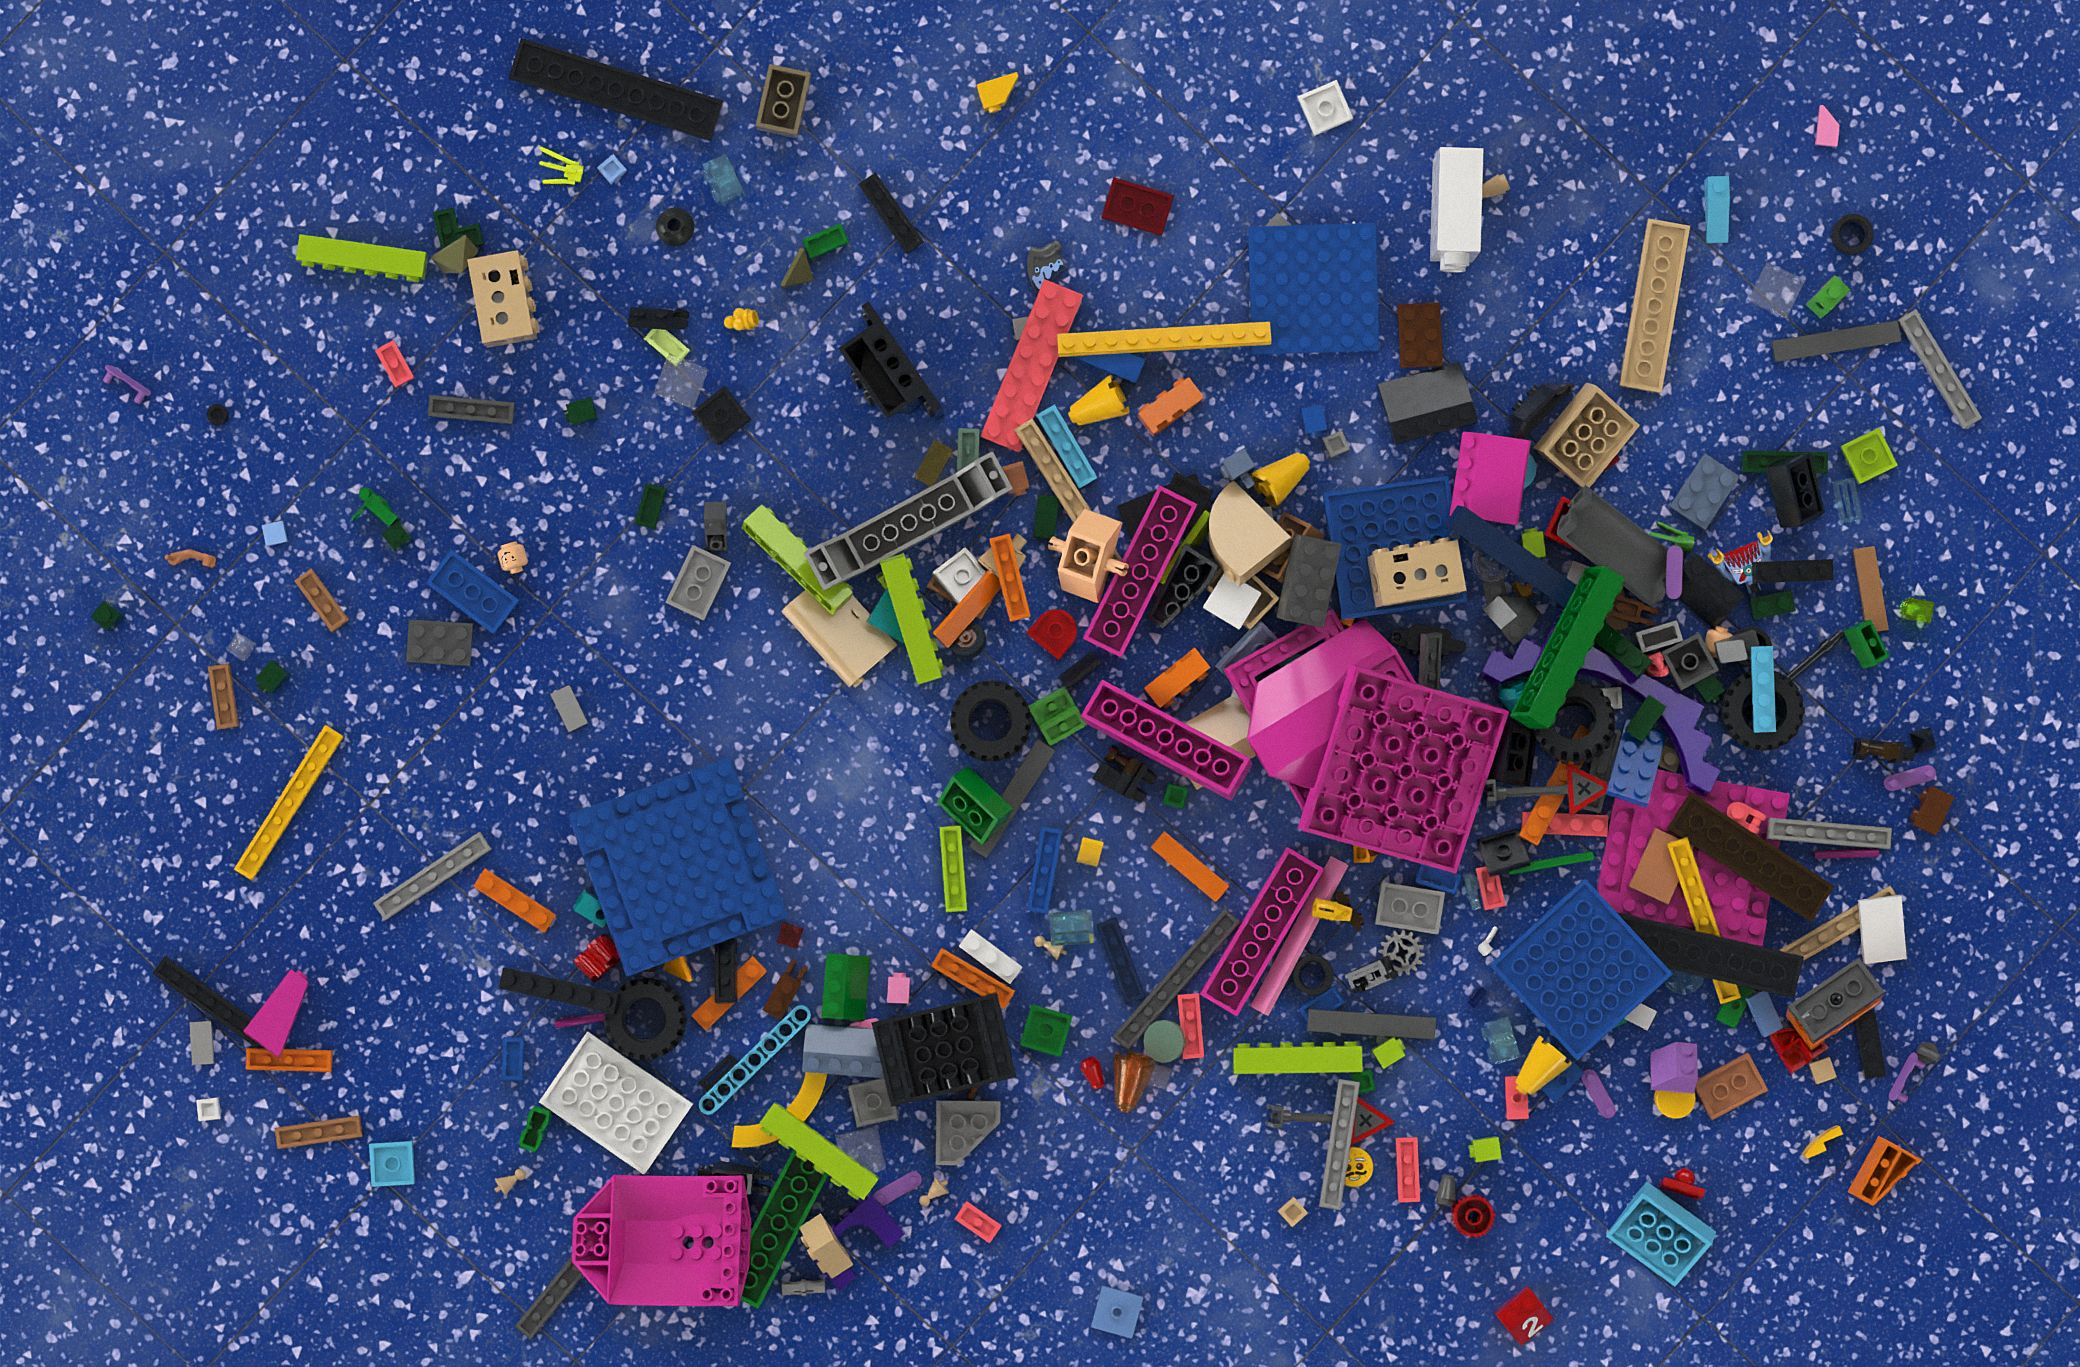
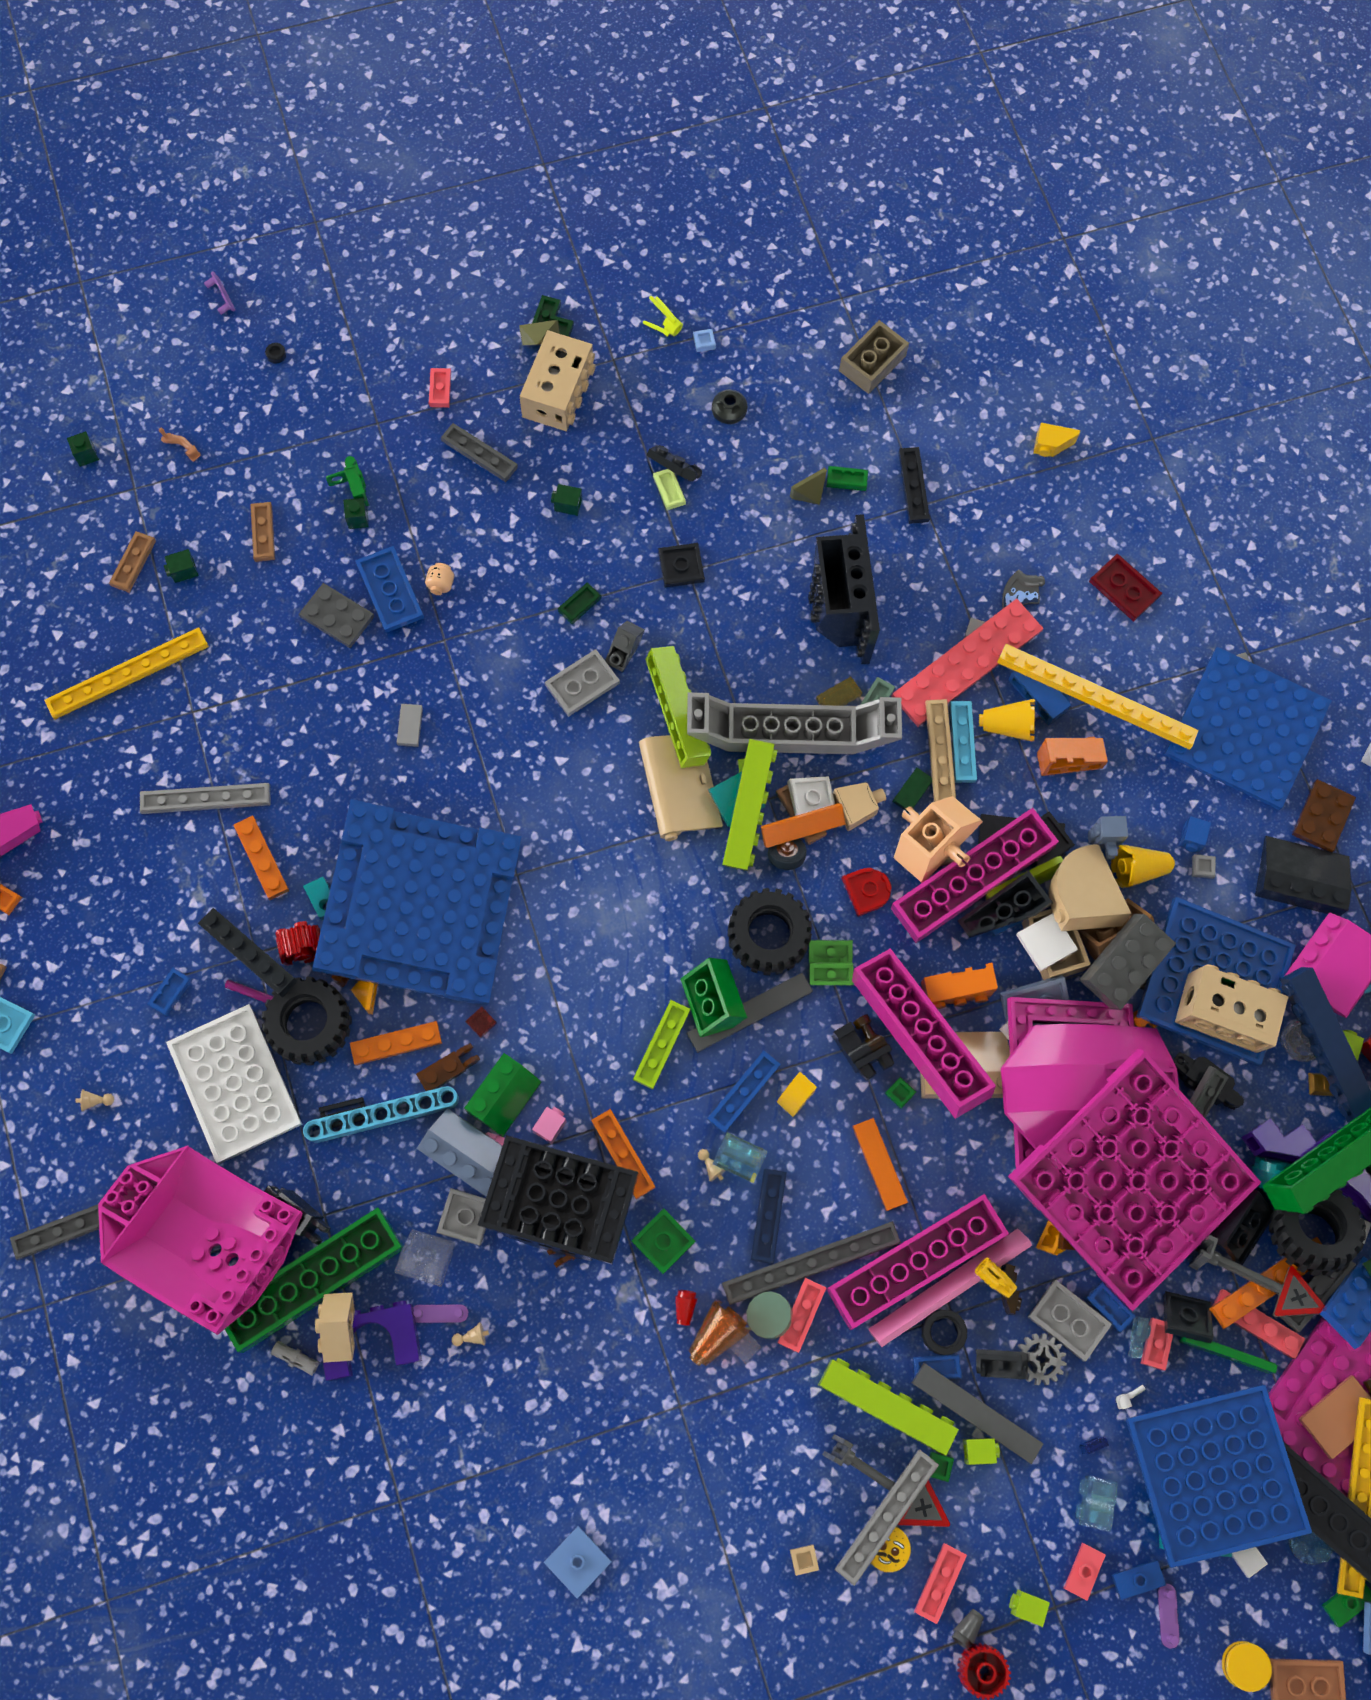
camera: 25 degrees right, 15 degrees down
clear tile [226,632,256,661] -> none
light blue tile [262,521,288,546] -> none
lime brick [296,234,429,282] -> none
black plate [508,38,724,142] -> none
green brick [519,1105,552,1152] -> none
clear tile [654,353,709,409] -> none
clear light blue brick [701,154,745,205] -> none
black tile [715,938,737,1004] -> none
yellow piece [724,308,759,331] -> none
yellow tile [732,1072,827,1148] -> none
lime brick [759,1102,879,1200] -> none
light grey plate [936,1100,1001,1165] -> none
coral plate [954,1201,1002,1243] -> none
white plate [959,929,1022,984] -> none
orange plate [989,534,1031,622] -> none
nougat slope [1002,461,1030,497] -> none
black slope [1059,652,1101,689] -> none
white tile [1297,80,1353,136] -> none
dark grey plate [1482,579,1507,604] -> none
dark grey slope [1482,595,1541,645] -> none
yellow cone [1515,1035,1572,1096] -> none
medium lavender slope [1650,1042,1698,1094] -> none

